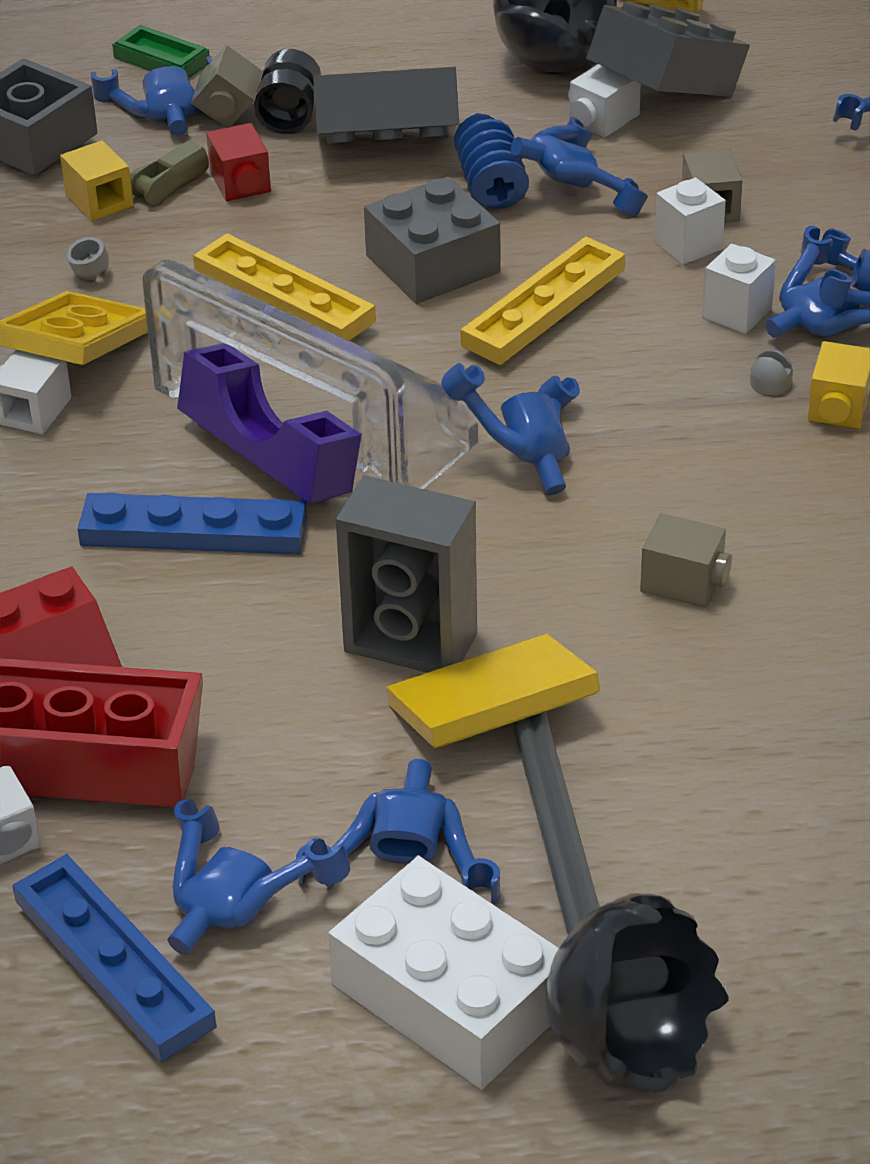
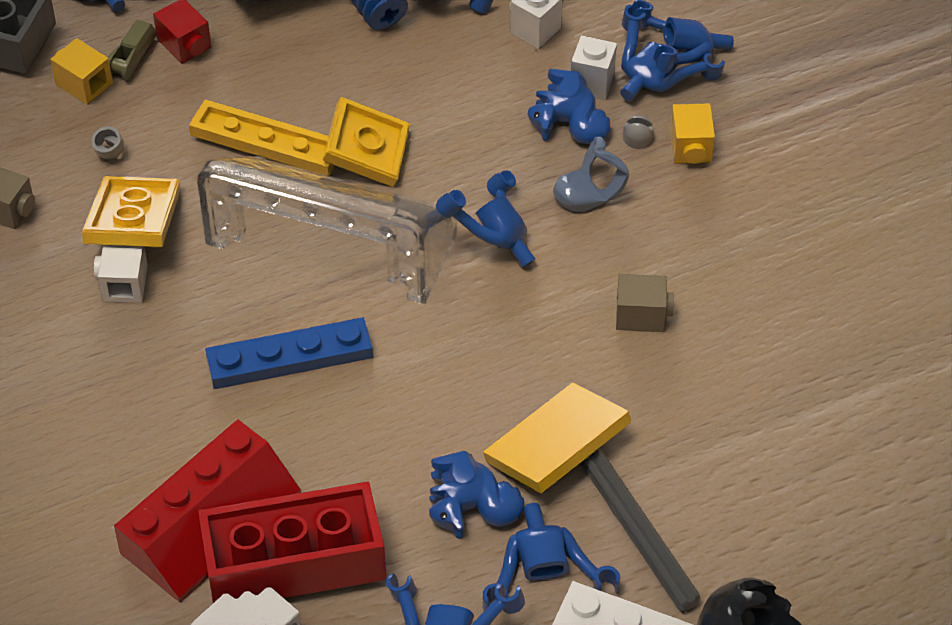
camera: 20 degrees left, 10 degrees up
dark purple arch [177,342,362,504] -> none
dark grey brick [336,475,477,673] -> none
dark grey brick [364,176,501,304] -> none
yellow plate [460,236,625,366] -> none
none -> yellow tile [322,97,410,187]
none -> blue animal [429,451,525,538]
none -> blue animal [528,69,611,144]
none -> sand blue piece [553,137,629,212]

